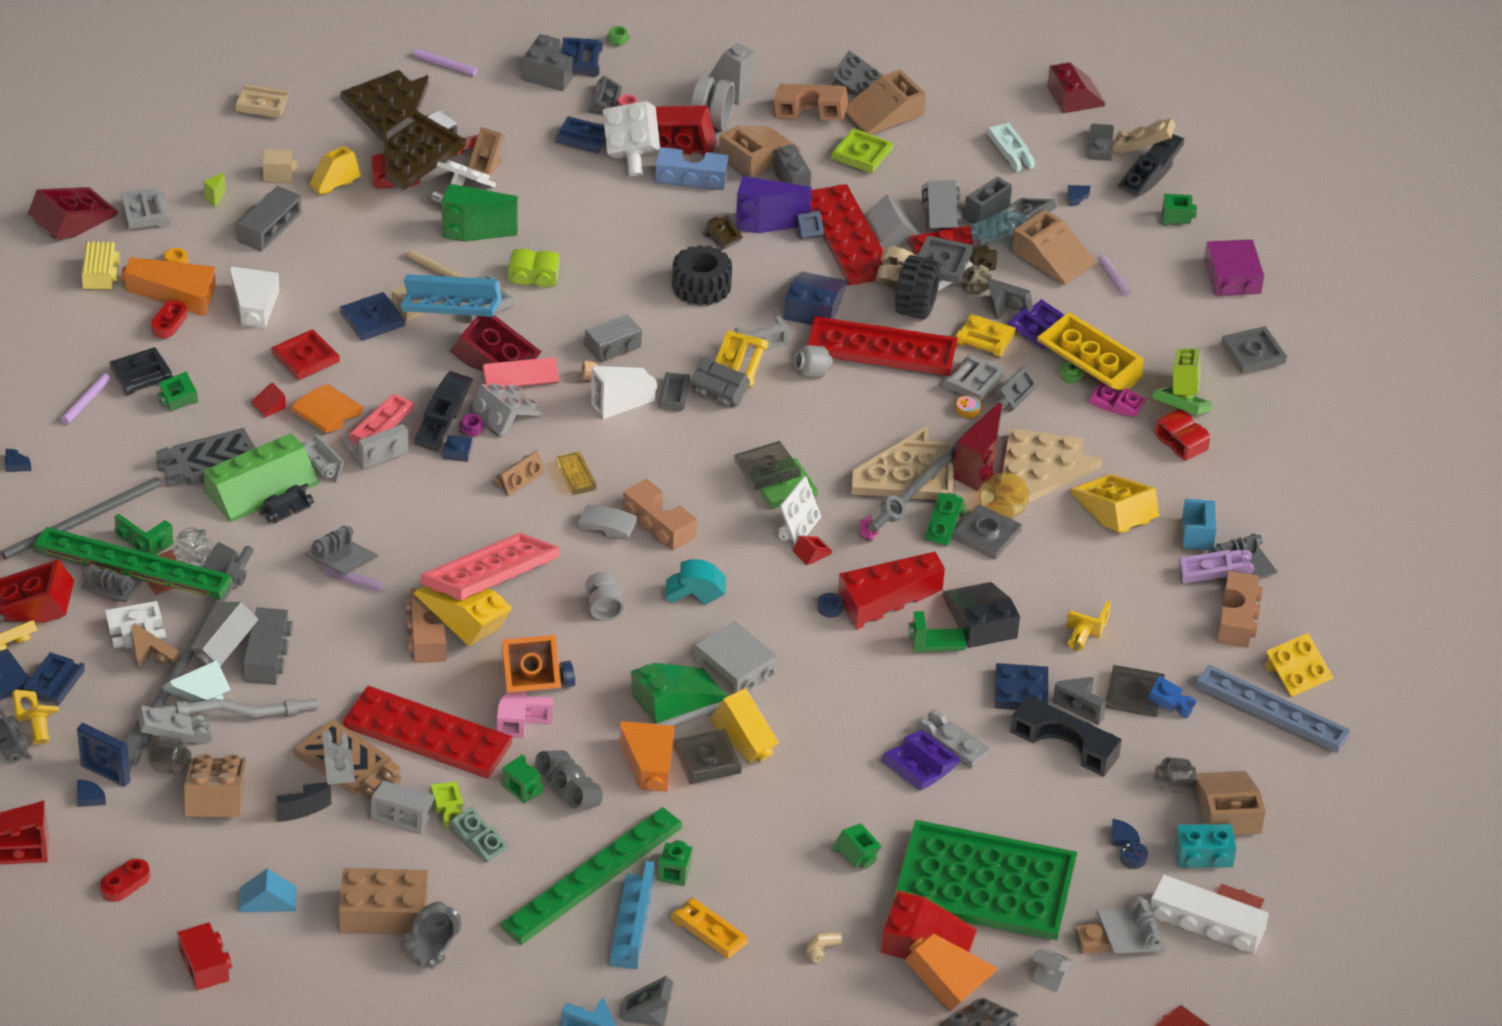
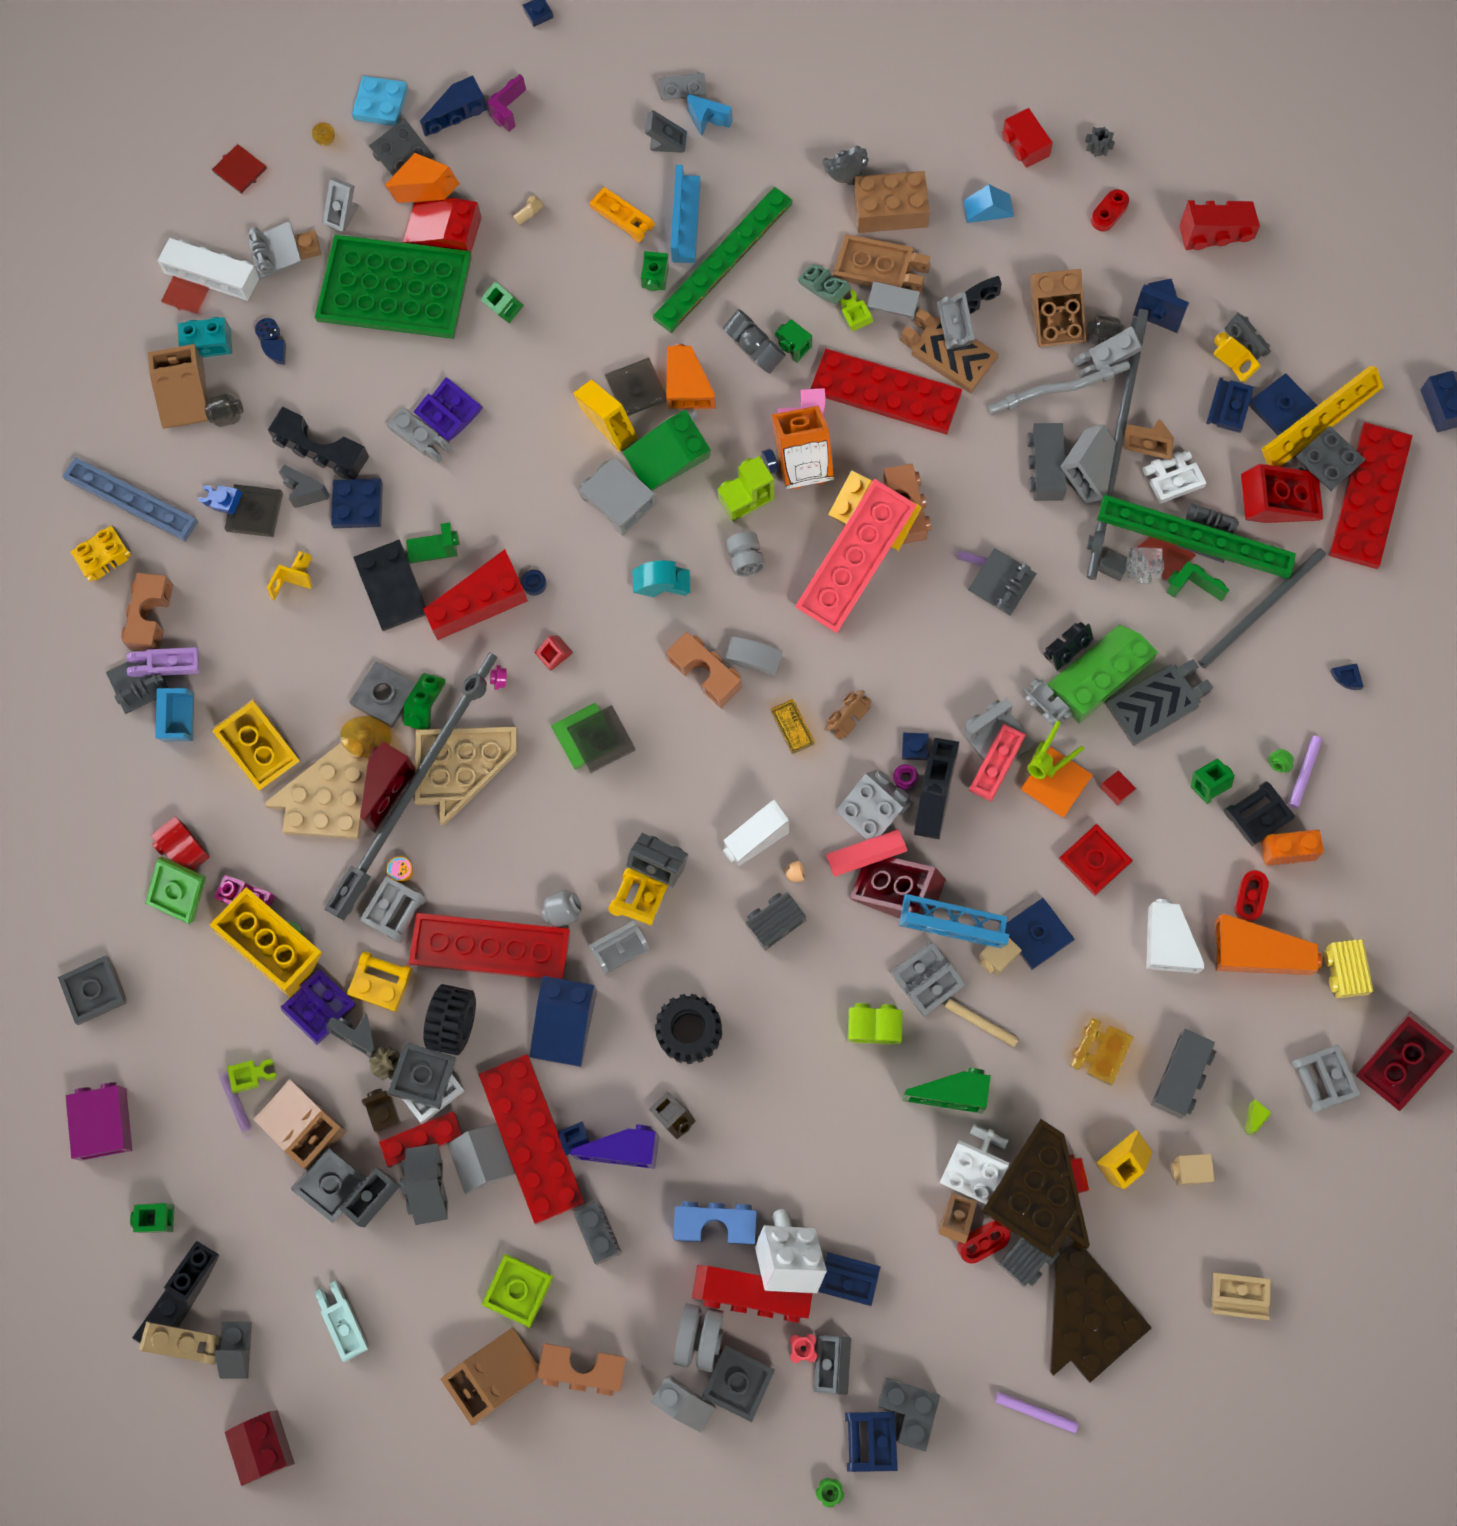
camera: 175 degrees left, 30 degrees up
light aqua slope [162,661,231,702] -> none
light orange tile [164,248,188,264] -> none
dark grey tile [660,372,690,411] -> none
medium nougat slope [719,126,801,178] -> none
white hinge [779,476,821,545] -> none
dark grey hinge [832,50,883,95] -> none
tan wheel [876,246,914,288] -> none
clear light blue bracket [971,211,1026,247] -> none
dark blue tile [1067,185,1091,206] -> none
lime brick [1173,348,1201,398] -> none
none -> lime plate [227,1059,277,1094]
none -> dark grey plate [702,1345,775,1422]
none -> lime brick [717,456,775,522]
none -> medium nougat tile [833,234,931,294]
none -> lime plant [1027,721,1084,779]
none -> clear yellow plate [1070,1018,1134,1086]
none -> dark grey gear [1085,126,1115,157]
none -> orange brick [1261,829,1324,866]
none -> bright green plate [1268,749,1294,773]

